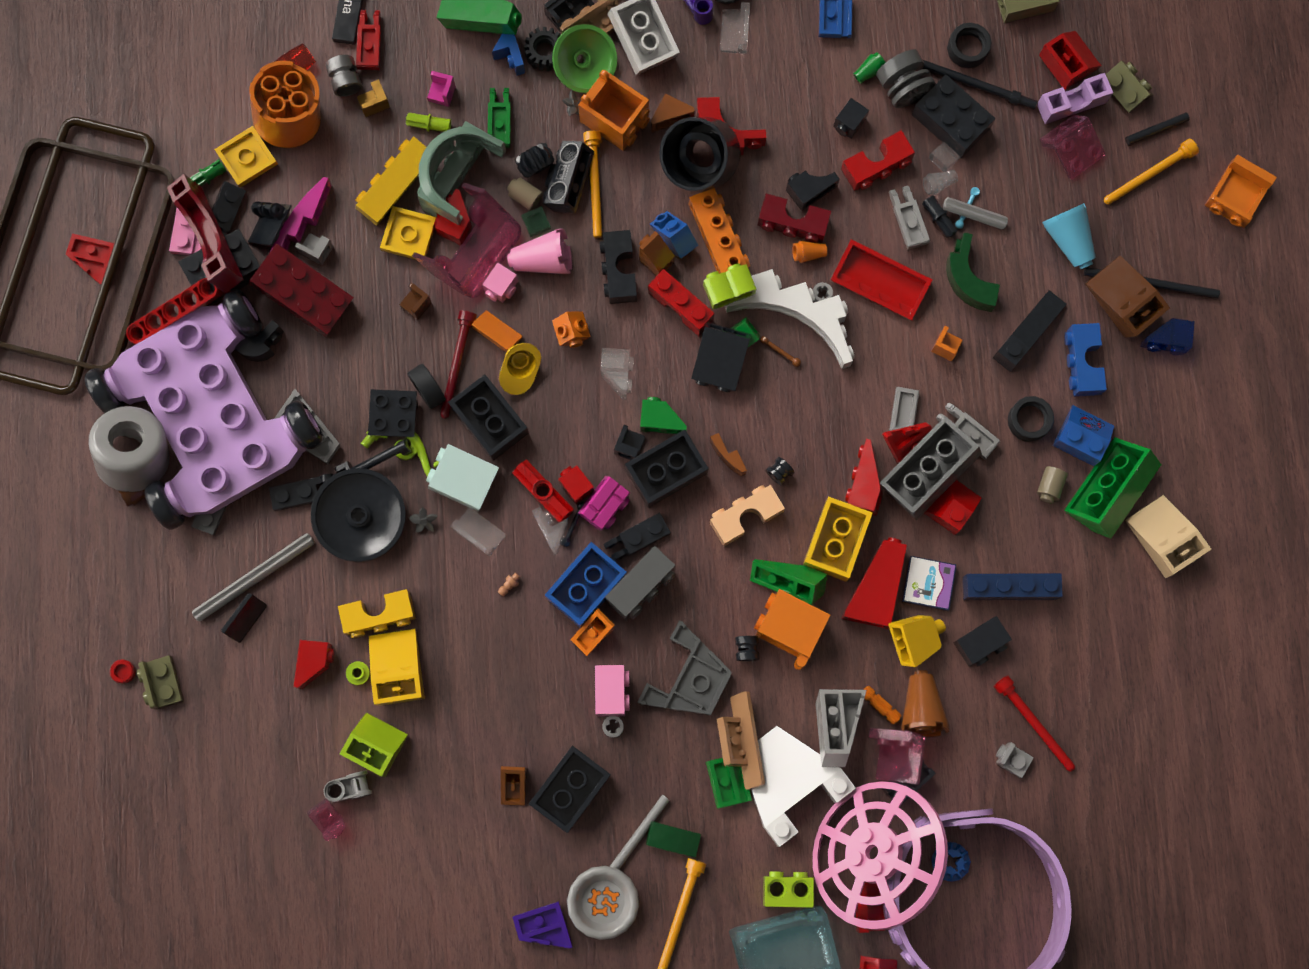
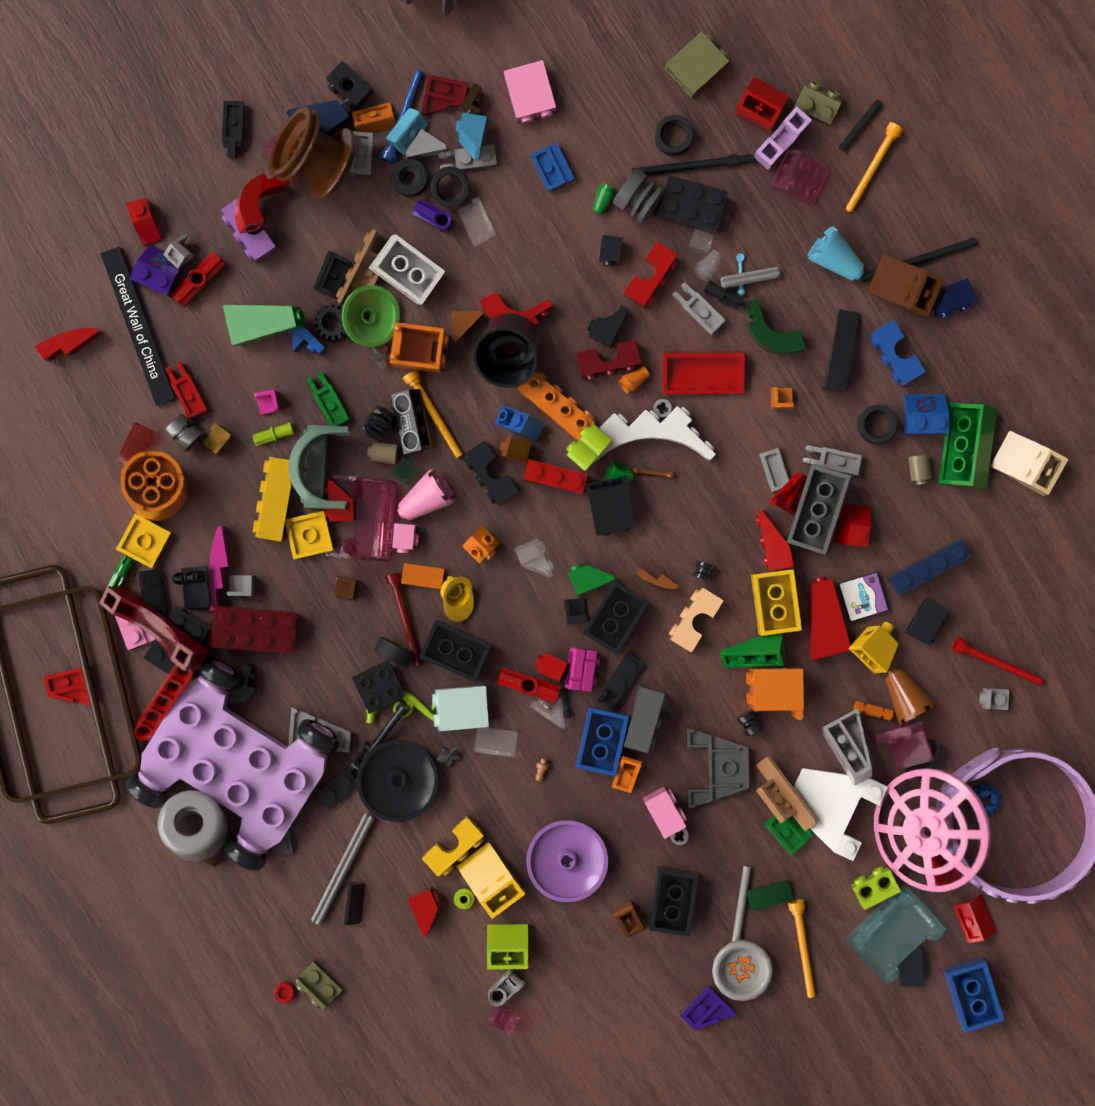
camera: 25 degrees left, 10 degrees up
orange panel [1205,154,1277,228] -> none
none -> medium lavender dish [526,819,608,902]

